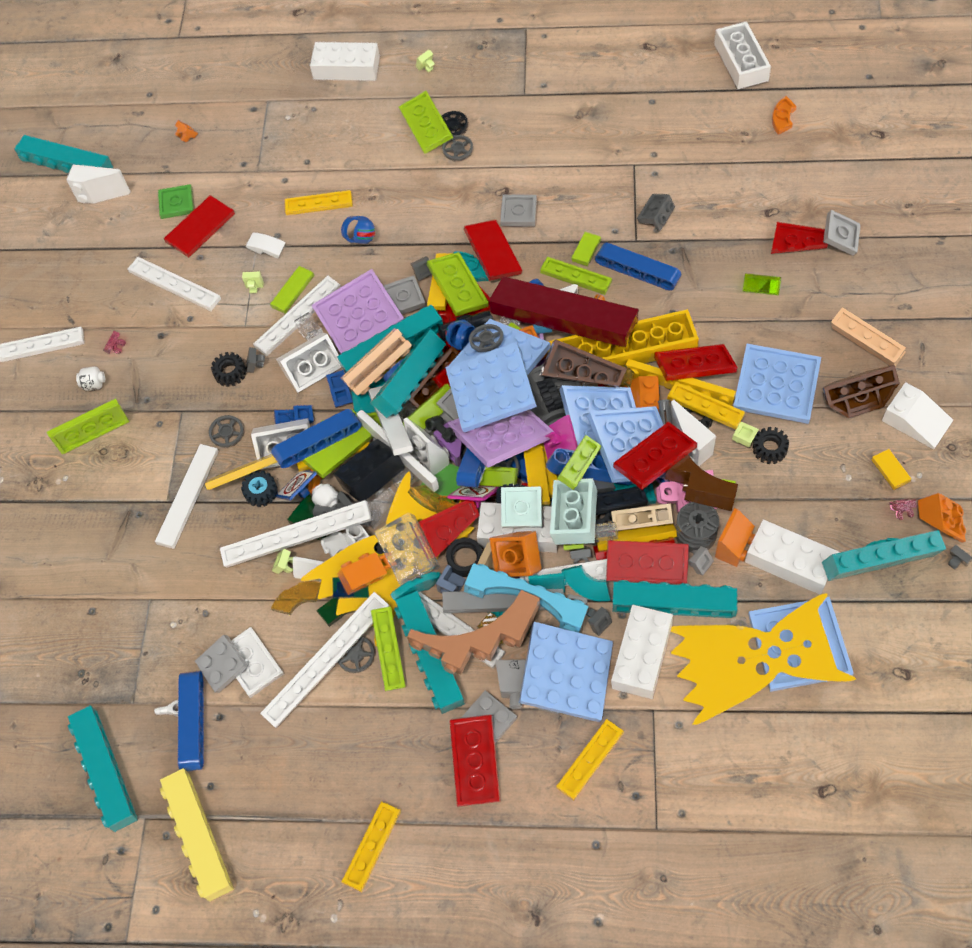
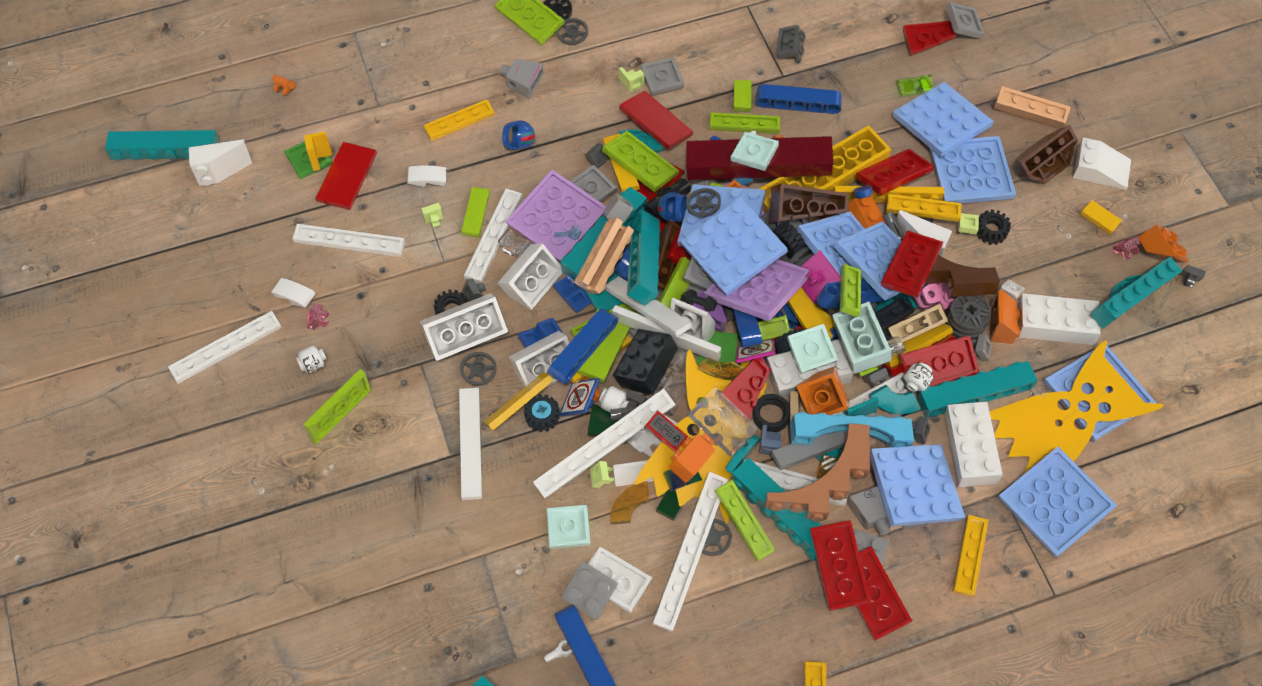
camera: 30 degrees left, 0 degrees up
none -> white slope [271,278,315,308]
none -> yellow panel [304,131,332,171]
none -> white brick [419,293,508,361]
none -> light grey torso [500,59,544,99]
none -> light aqua tile [547,505,590,549]
none -> clear light blue hand [554,226,581,240]
none -> light grey panel [604,193,634,225]
none -> yellowish green panel [619,67,645,92]
none -> tile [644,411,688,452]
none -> light aqua tile [731,132,779,171]
none -> red tile [810,520,871,611]
none -> blue tile [853,186,873,198]
none -> light blue plate [892,82,994,157]
none -> white head [904,362,934,392]
none -> light blue plate [998,447,1117,558]
none -> white slope [1000,279,1025,301]

